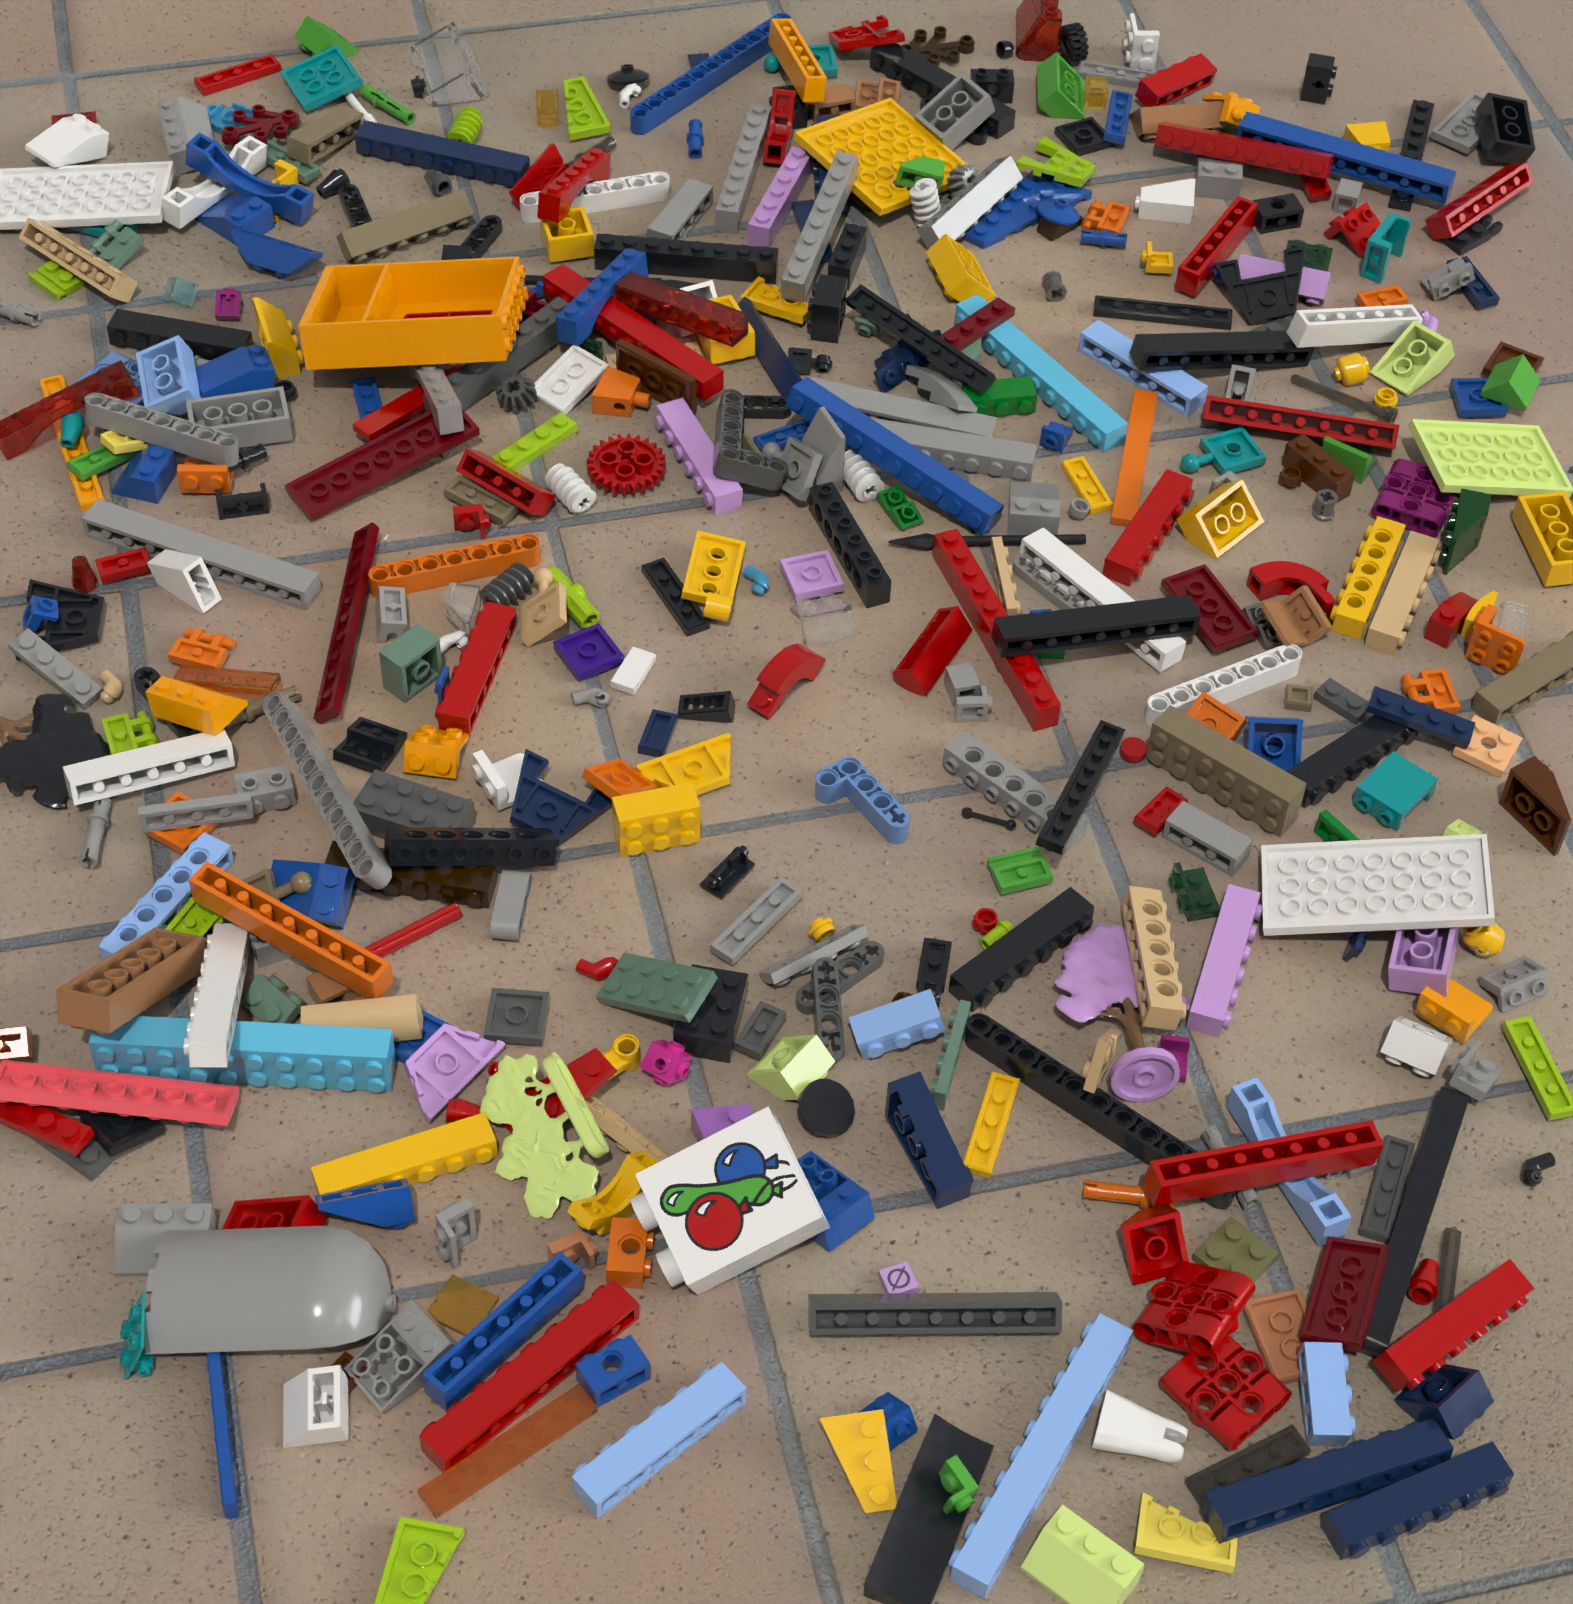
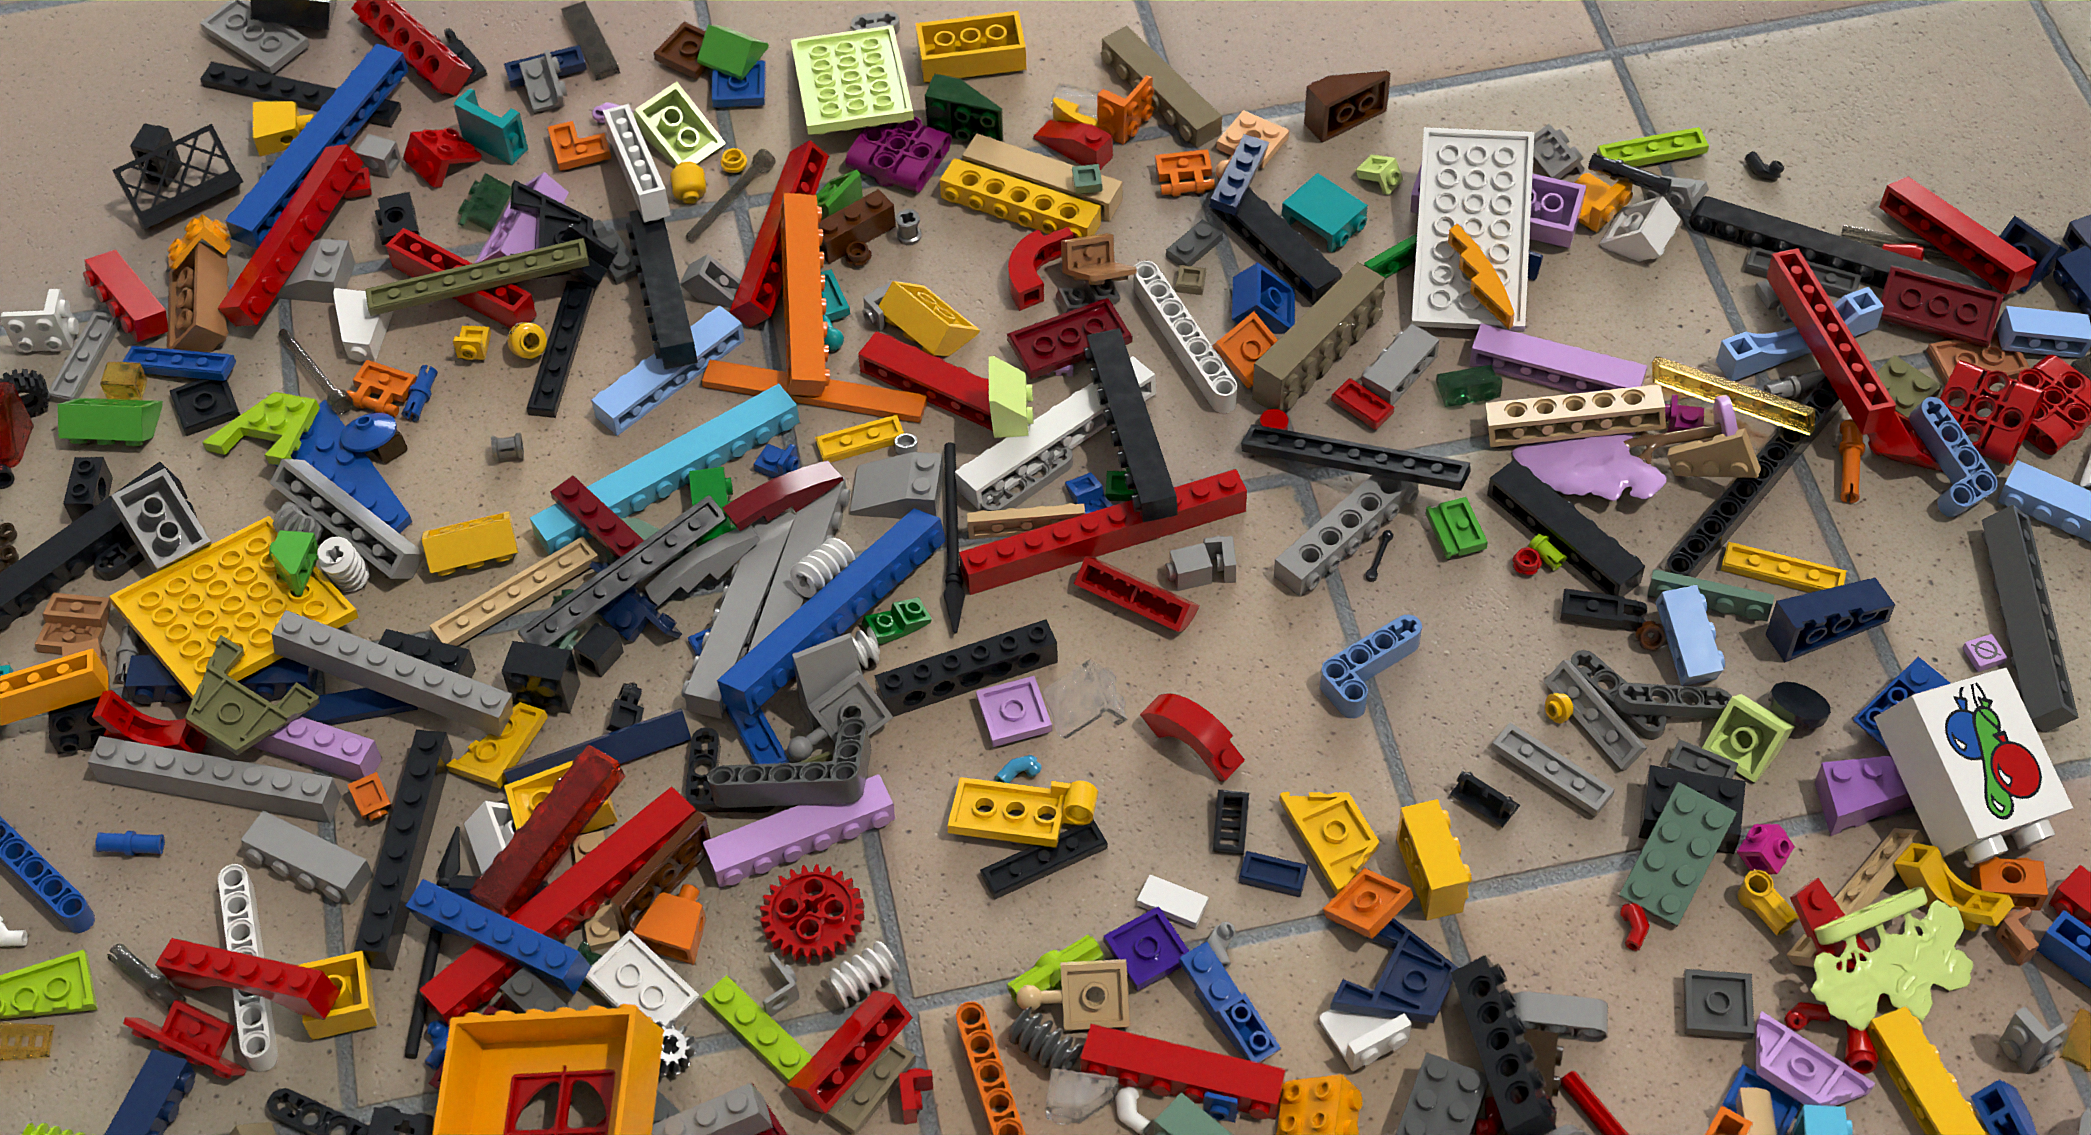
camera: 85 degrees left, 5 degrees up
none -> black fence [112,124,244,229]
none -> olive wing [185,635,320,755]
none -> clear smoke piece [278,329,353,415]
none -> orange bracket [347,772,392,821]
none -> olive tile [365,238,590,316]
none -> tan plate [429,536,600,646]
none -> yellow head [507,322,547,359]
none -> black panel [558,224,617,289]
none -> clear smoke tile [561,1,620,81]
none -> black brick [573,622,624,677]
none -> dark red slope [722,461,844,531]
none -> light grey bracket [763,953,800,1017]
none -> orange brick [780,193,830,396]
none -> white piece [790,538,856,598]
none -> yellowish green slope [988,356,1034,438]
none -> sand green plate [1072,164,1102,194]
none -> blue slope [1178,941,1281,1063]
none -> light orange slope [1448,223,1515,329]
none -> black pin [1588,153,1672,196]
none -> clear yellow tile [1652,356,1815,436]
none -> medium blue beam [1909,397,1998,517]

